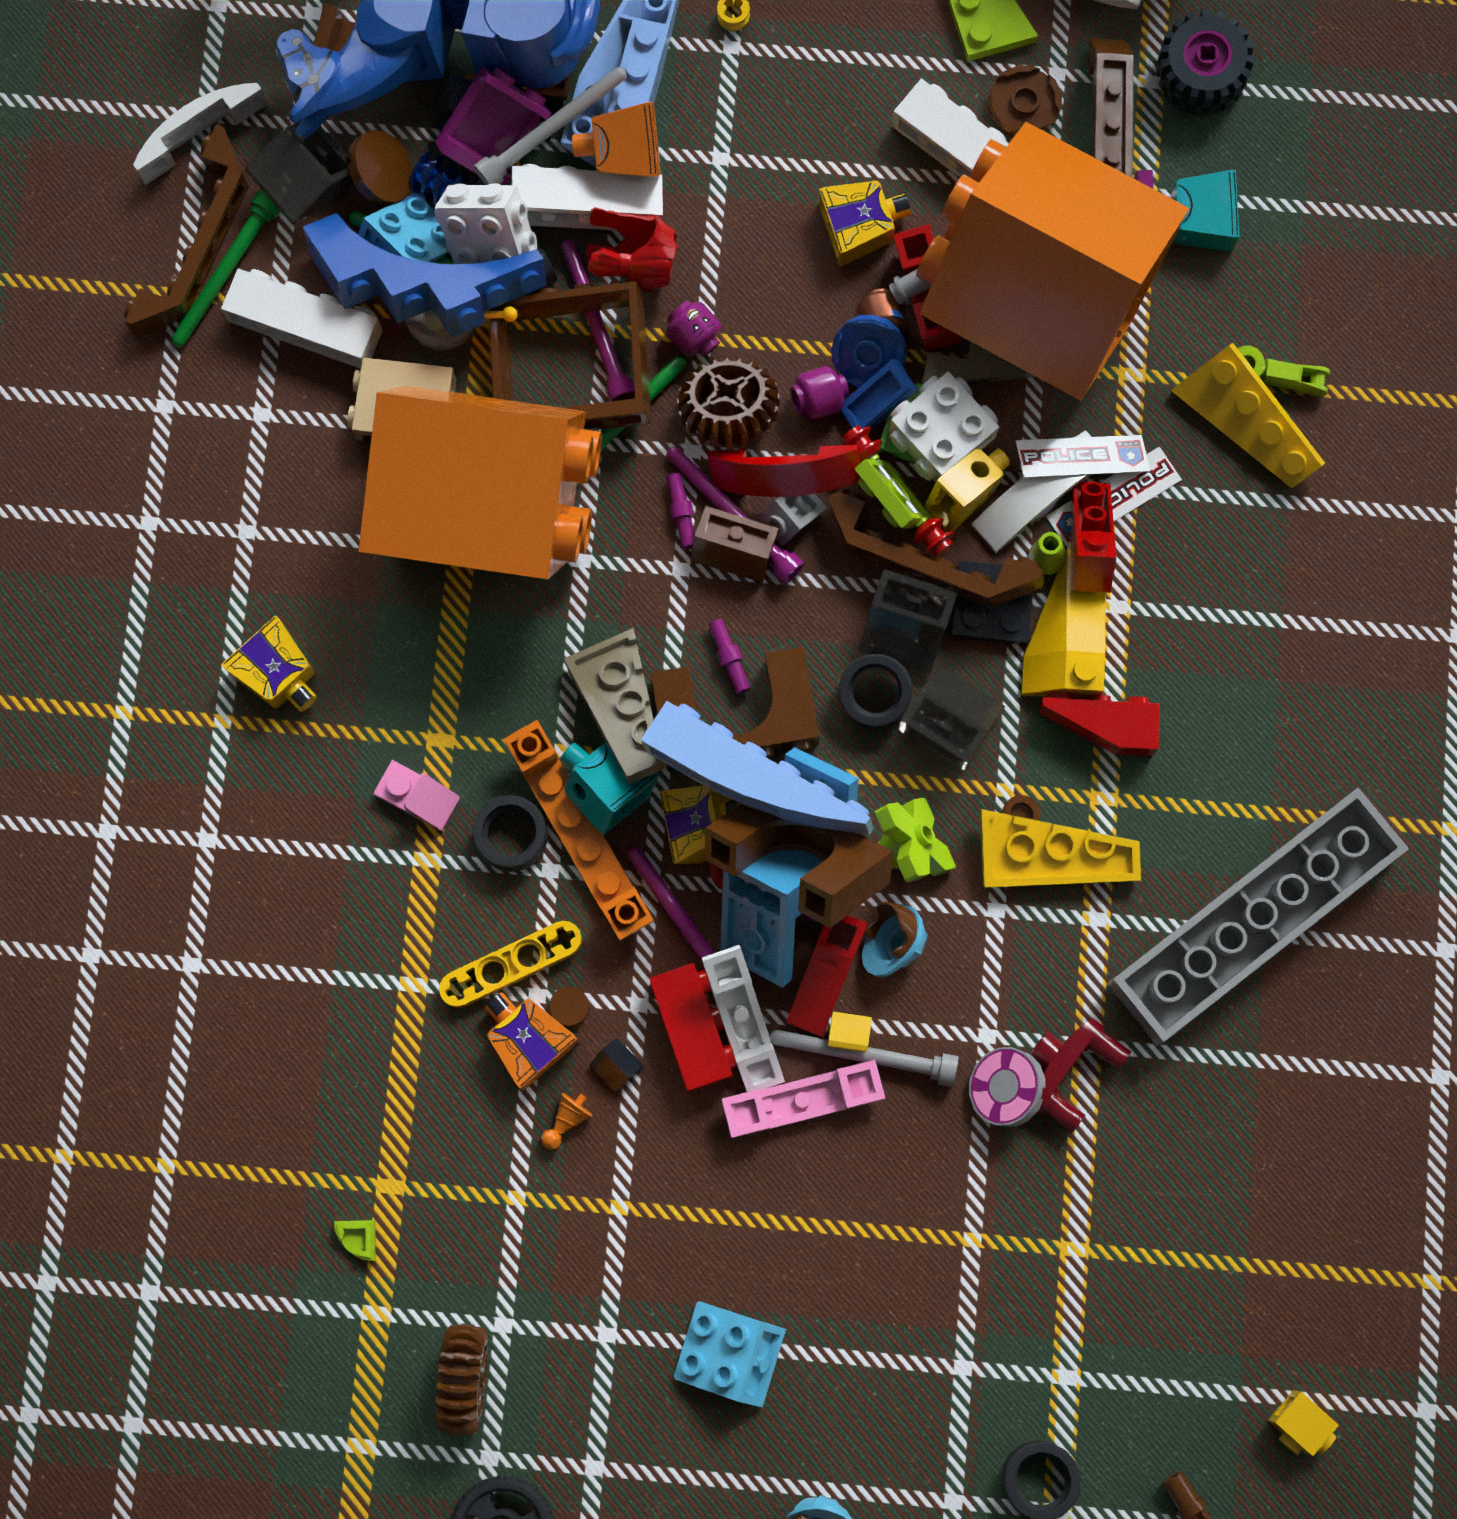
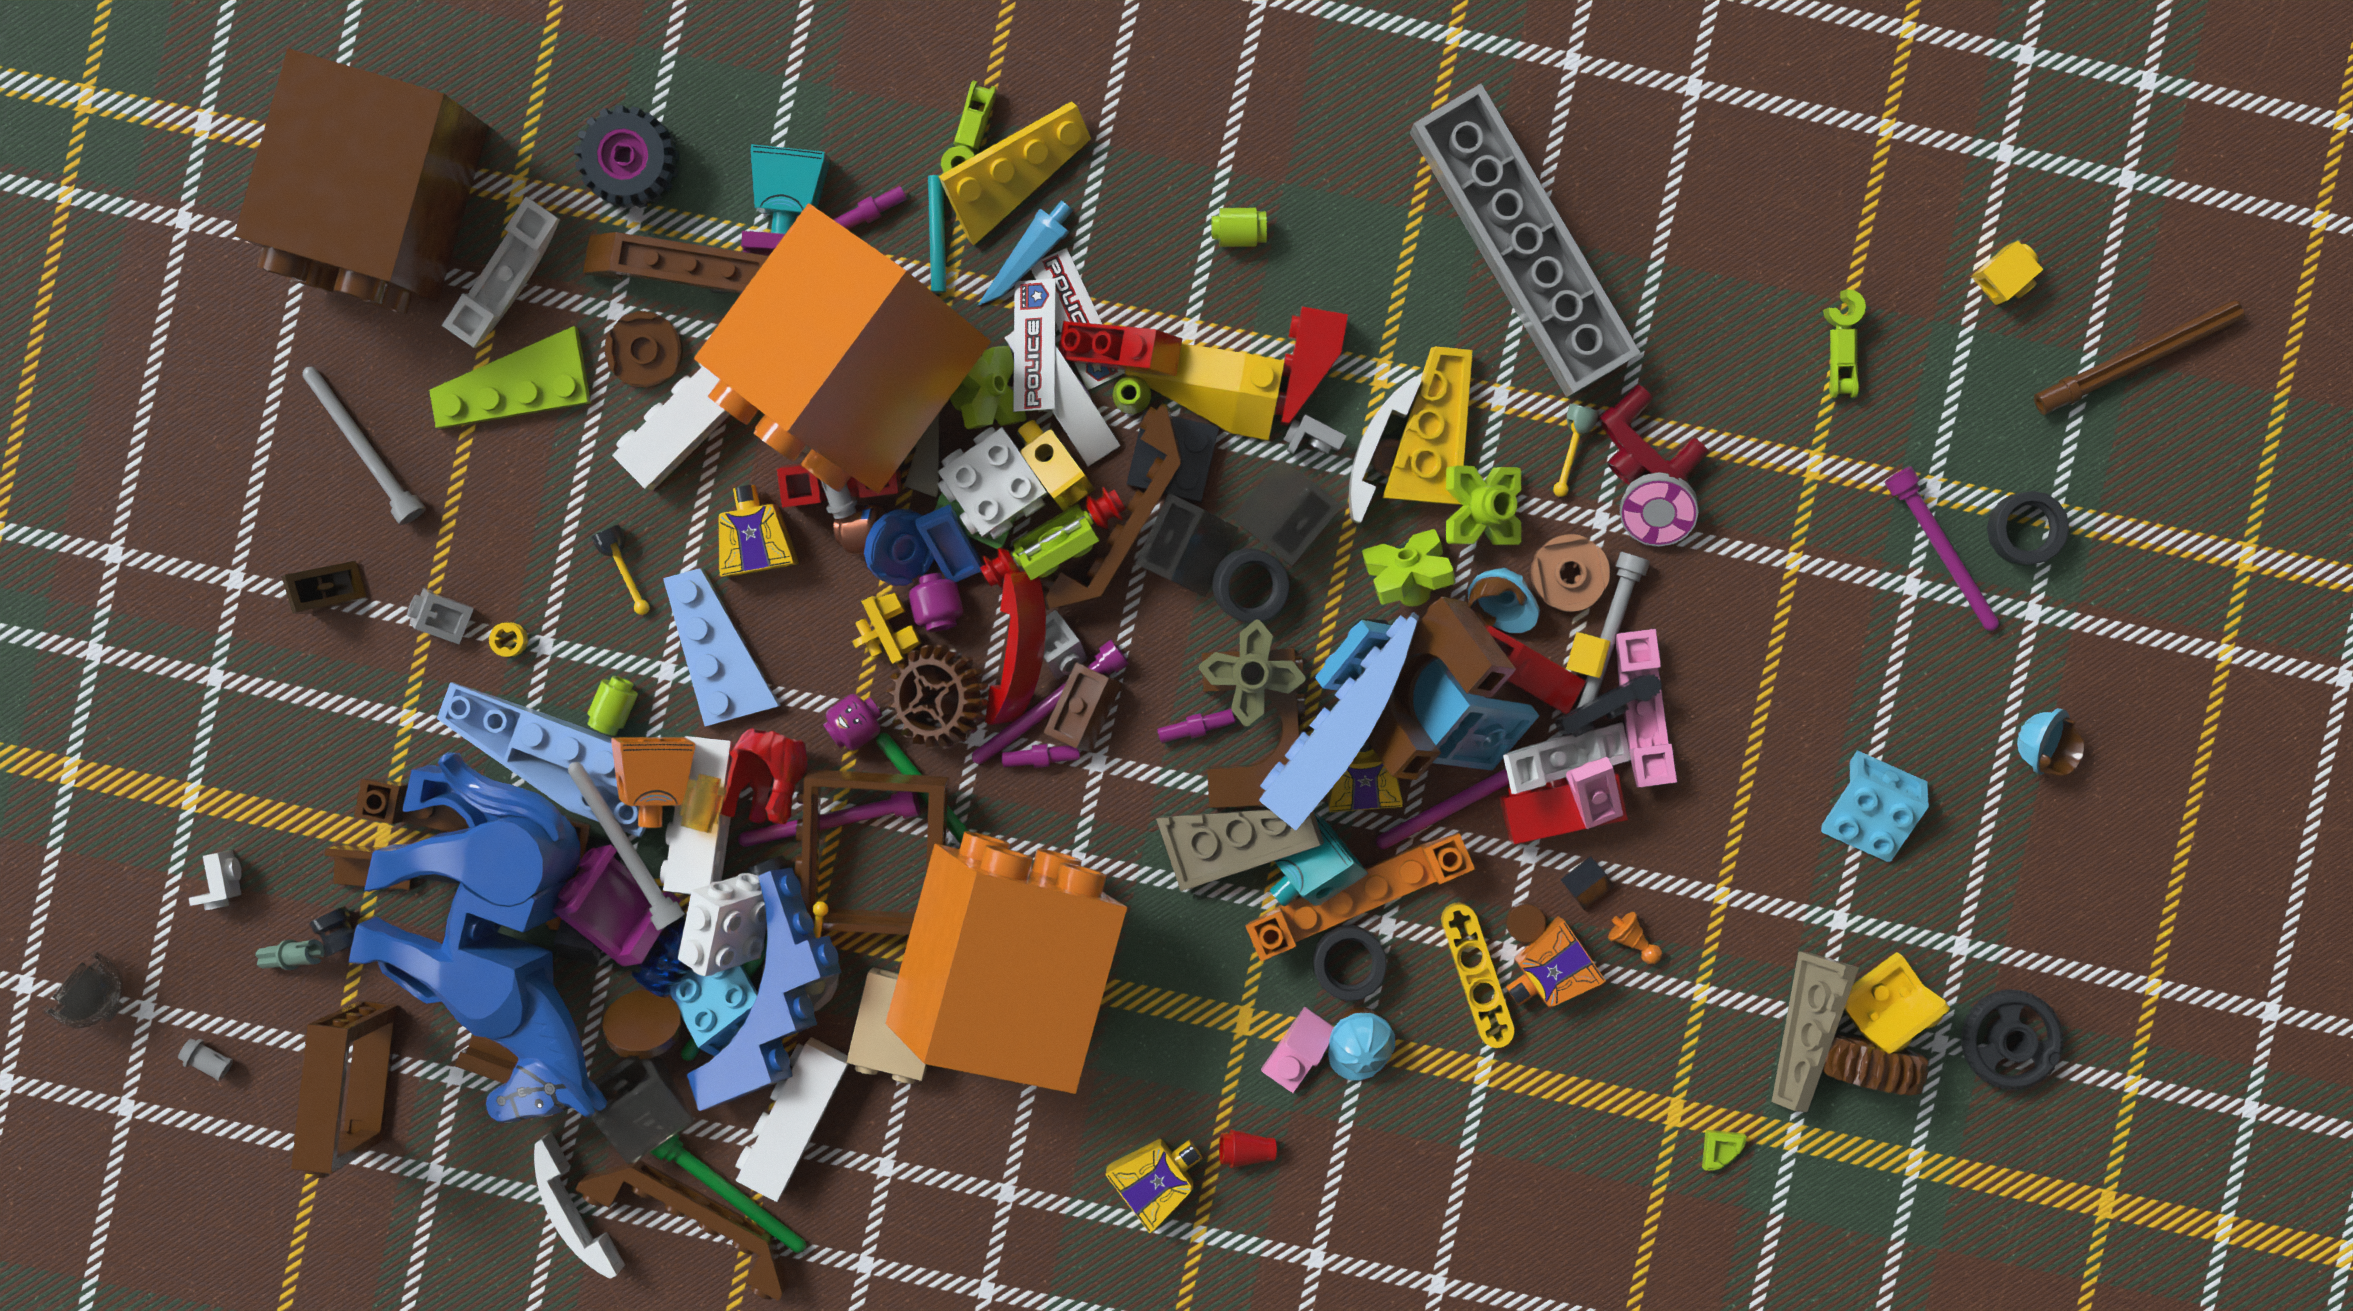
camera: 90 degrees left, 10 degrees up
none -> lime brick [587,675,638,736]
none -> hinge [591,524,650,615]
none -> light blue wing [663,568,781,726]
none -> clear yellow brick [679,773,727,834]
none -> magenta bar [833,186,907,230]
none -> yellow hips [852,593,922,664]
none -> teal bar [928,175,946,293]
none -> lime plant [950,346,1026,429]
none -> dark azure bar [977,200,1073,306]
none -> olive plant [1199,619,1306,726]
none -> lime brick [1211,207,1267,247]
none -> red cone [1219,1129,1277,1168]
none -> light grey bracket [1284,415,1346,454]
none -> medium azure piece [1328,1007,1395,1080]
none -> white slope [1349,376,1422,524]
none -> lime plant [1446,466,1521,545]
none -> nougat plate [1531,534,1610,612]
none -> hinge [1553,404,1600,497]
none -> black hinge [1554,674,1663,738]
none -> bright pink slope [1566,757,1623,829]
none -> dark tan wing [1772,951,1859,1112]
none -> lime piece [1823,289,1866,398]
none -> yellow bracket [1844,952,1950,1054]
none -> magenta piece [1884,466,1999,631]

